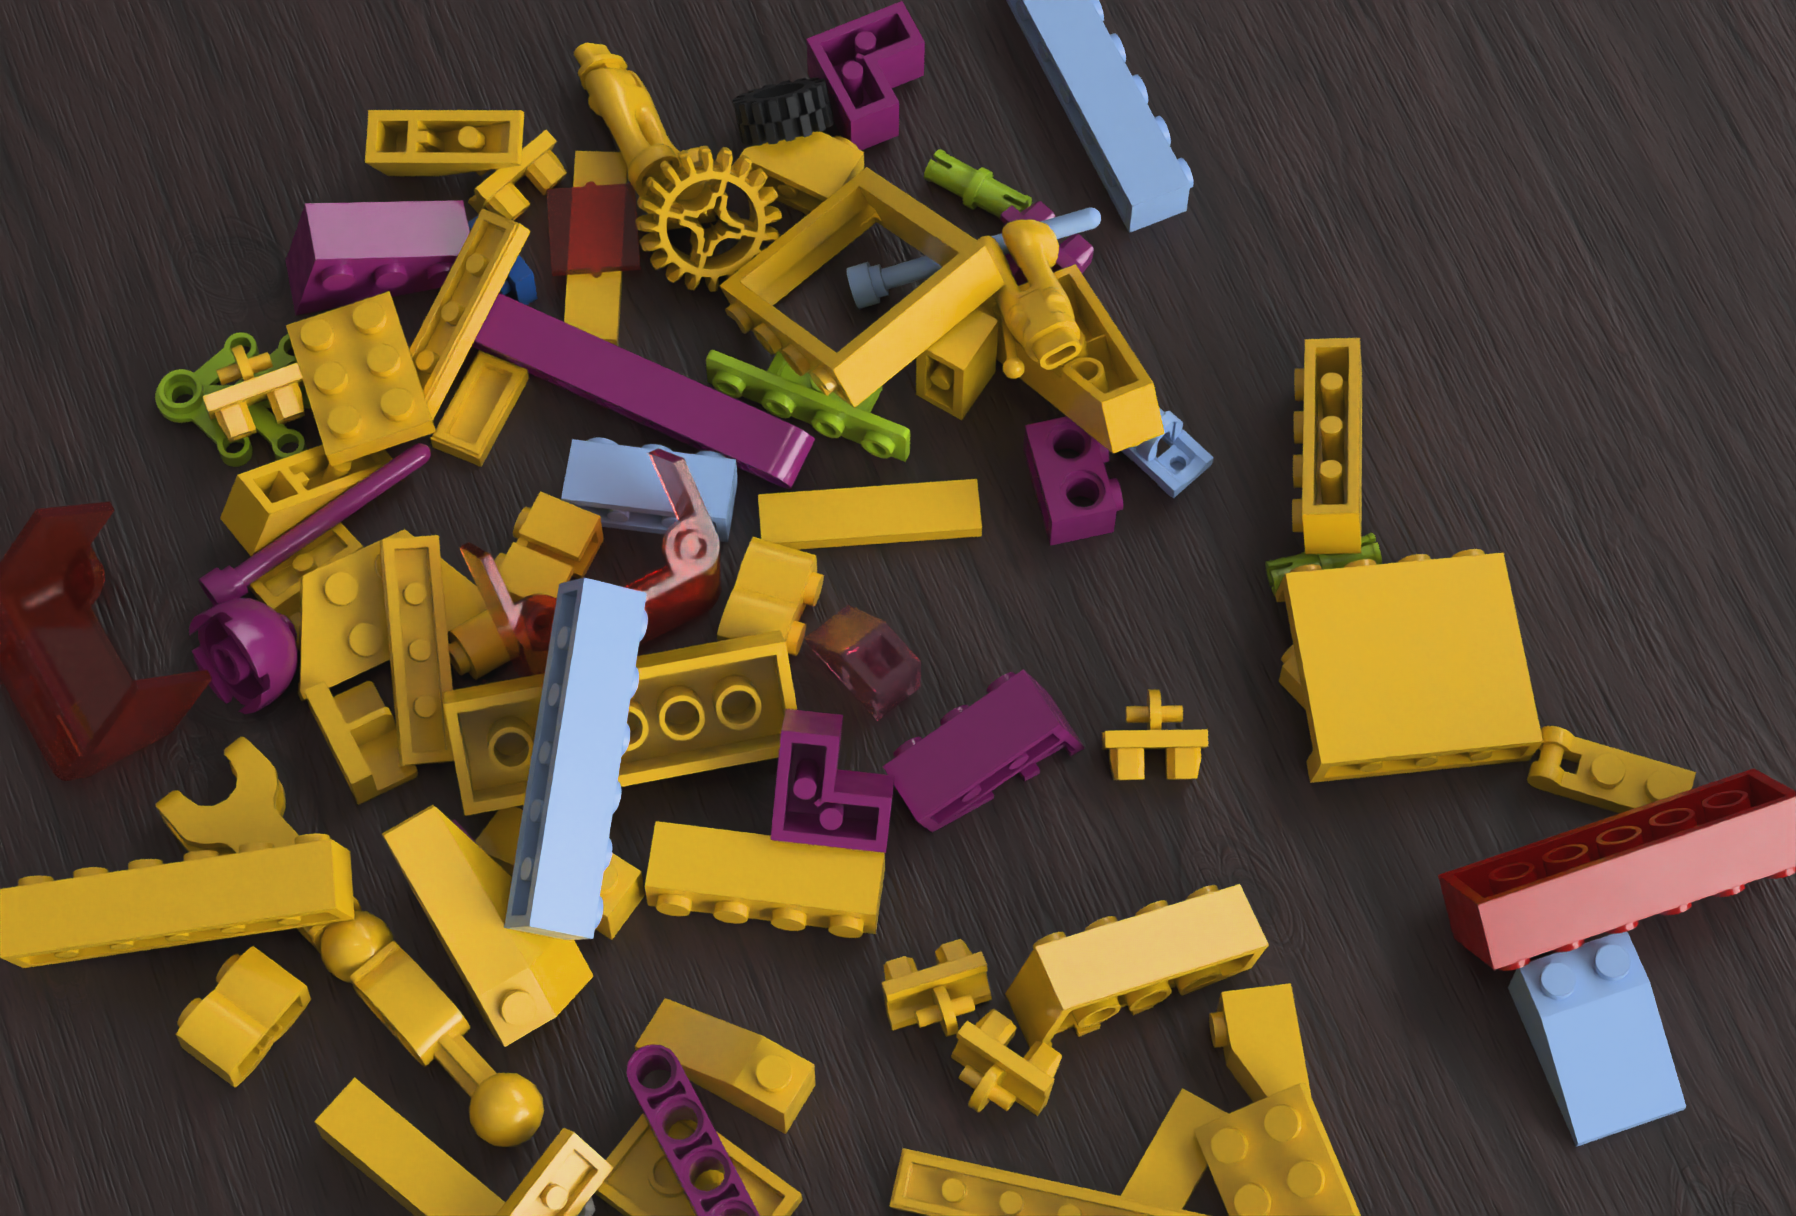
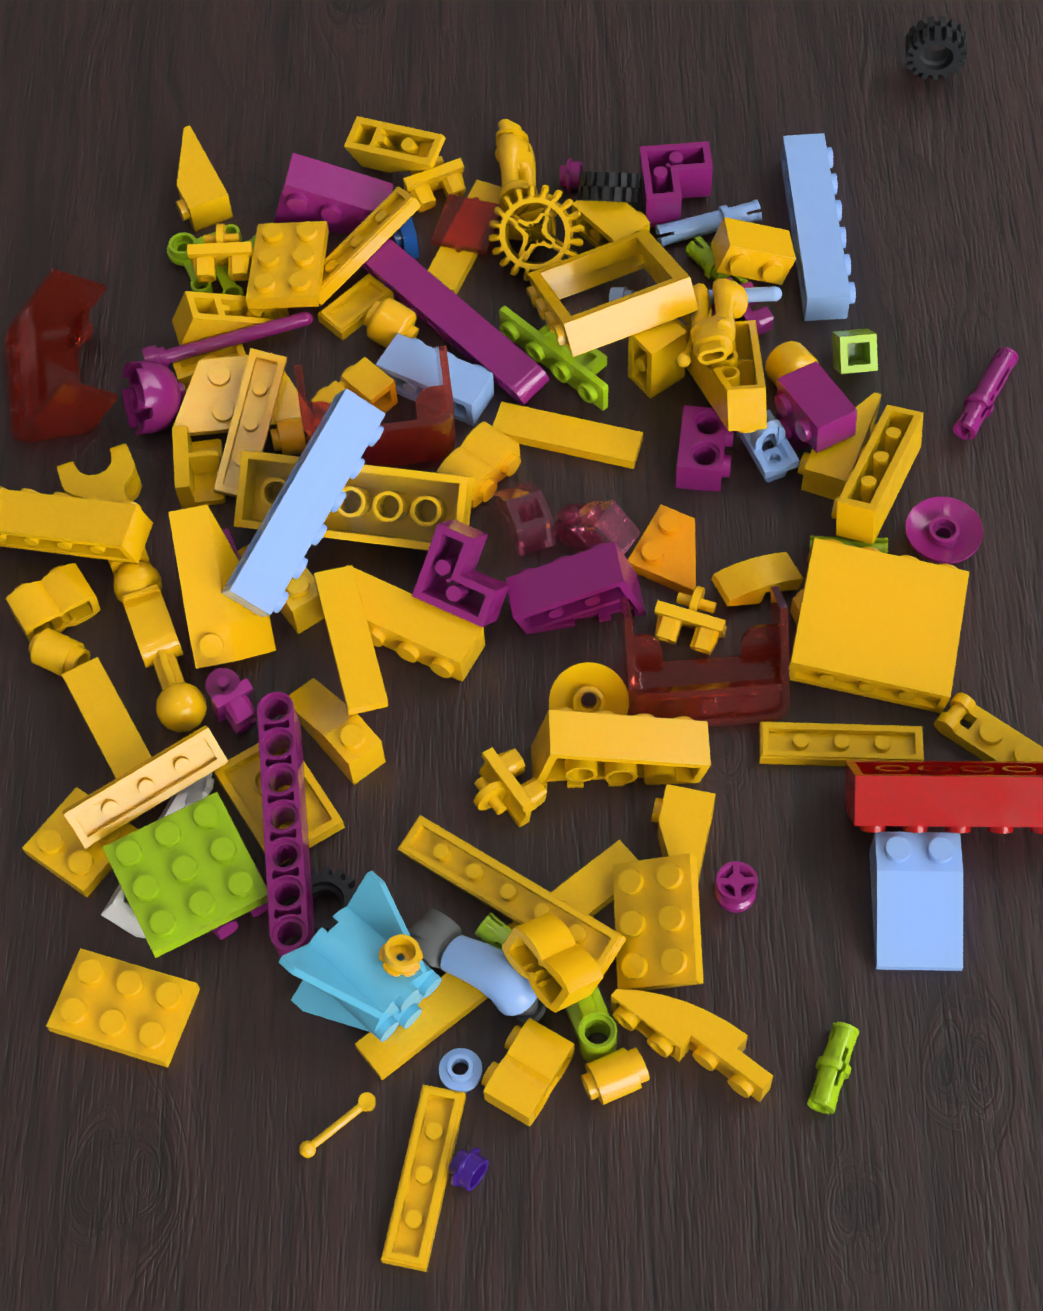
camera: 25 degrees right, 5 degrees down
yellow hips [881,939,992,1037] -> none
none -> yellow brick [29,628,91,677]
none -> yellow slope [176,125,233,232]
none -> magenta hips [206,668,257,736]
none -> yellow tile [314,565,388,715]
none -> yellow head [363,298,419,349]
none -> clear pink slope [549,500,641,554]
none -> yellow dish [549,662,629,715]
none -> magenta plate [560,158,583,193]
none -> clear red windscreen [620,586,790,727]
none -> light orange wing [628,504,696,595]
none -> light blue pin [655,199,762,247]
none -> yellow brick [711,217,796,285]
none -> yellow slope [711,552,804,607]
none -> magenta wheel [714,861,758,913]
none -> yellow tile [759,722,924,766]
none -> yellow head [765,341,819,387]
none -> magenta brick [774,361,857,453]
none -> yellow slope [798,392,881,500]
none -> lime brick [832,328,878,374]
none -> magenta dish [905,497,983,564]
none -> magenta pin [953,347,1019,440]

